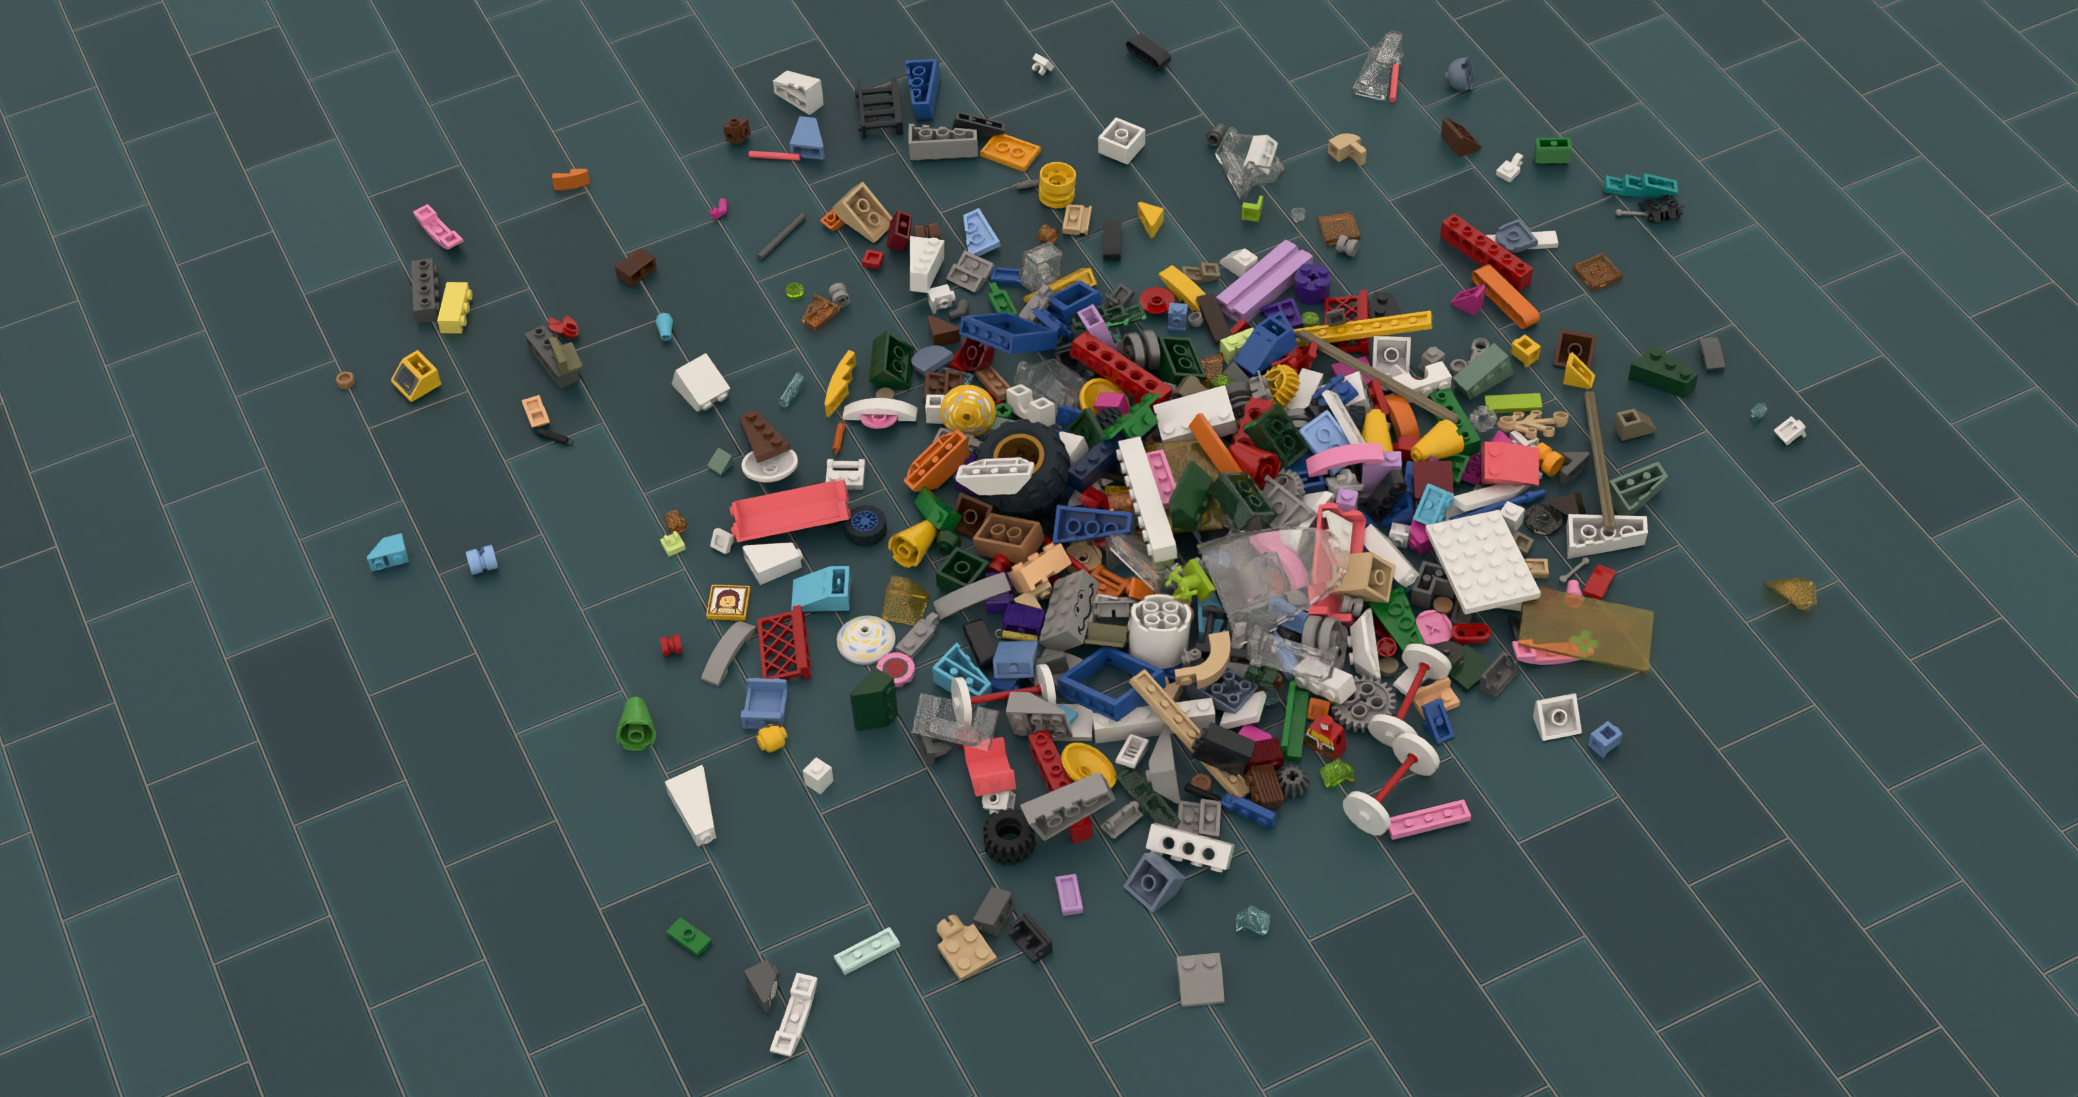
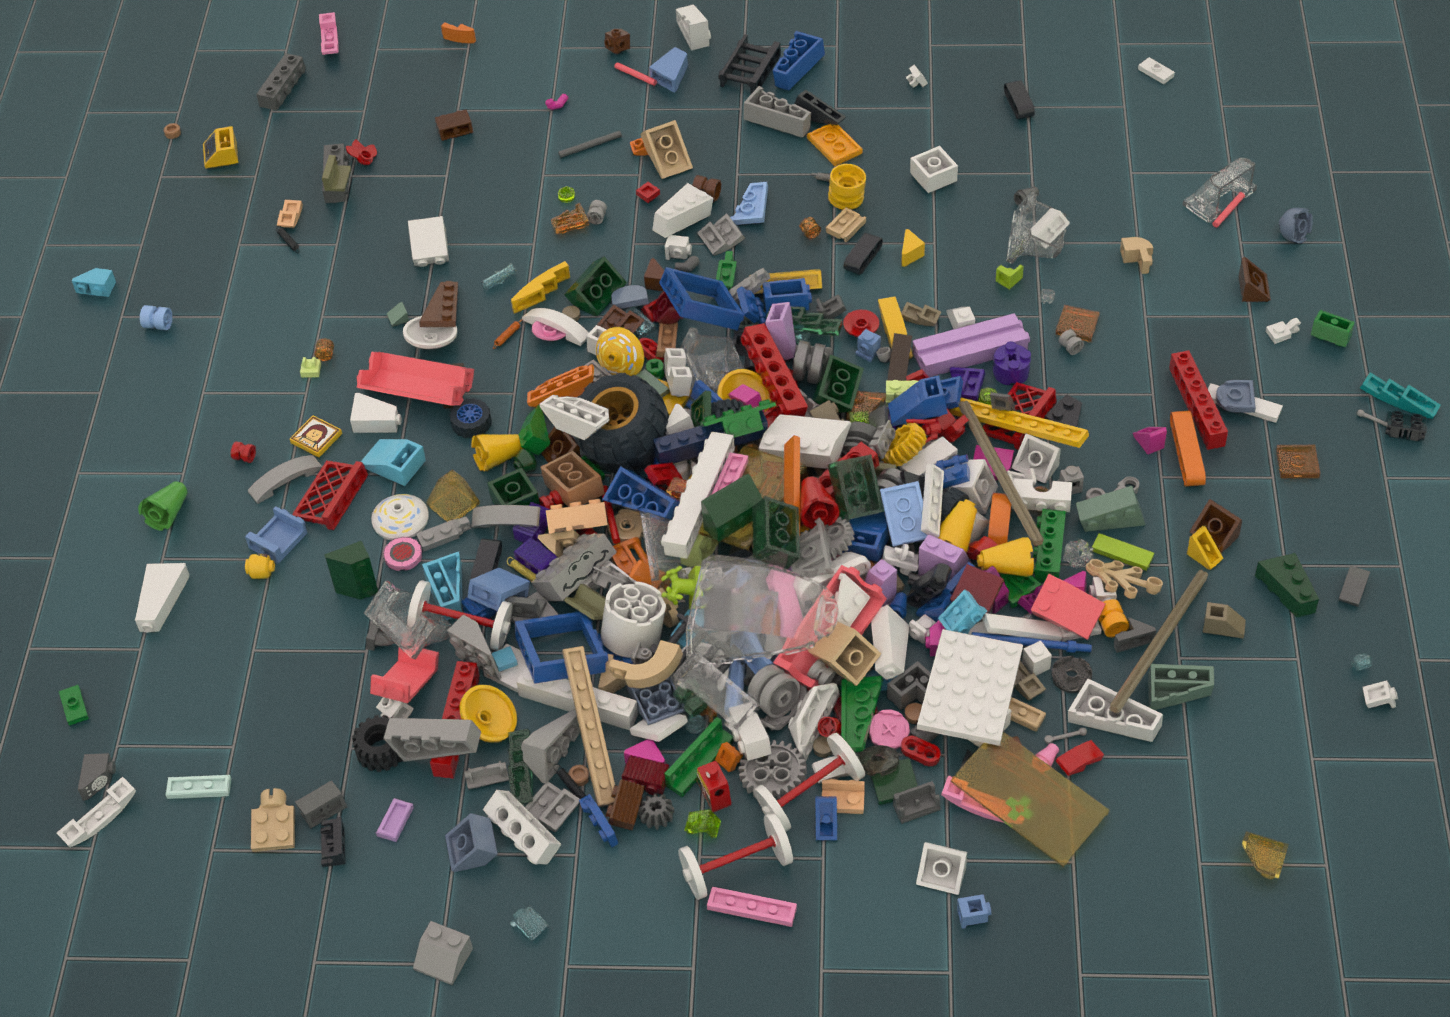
camera: 30 degrees right, 0 degrees up
light yellow brick [437,282,473,333] -> none
medium azure cone [655,313,673,341] -> none
white tile [710,528,735,554] -> none
white brick [803,757,834,795] -> none
white plate [825,459,865,490] -> none
dark red brick [886,210,913,252] -> none
blue tile [991,267,1028,286] -> none
clear brick [1018,241,1063,292] -> none
white slope [1115,734,1149,769] -> none
black brick [1191,722,1256,776] -> none
bright pink slope [1306,443,1385,478] -> none
red plate [1367,379,1390,419] -> none
yellow brick [1511,335,1541,368] -> none
dark brown slope [1548,493,1586,516] -> none

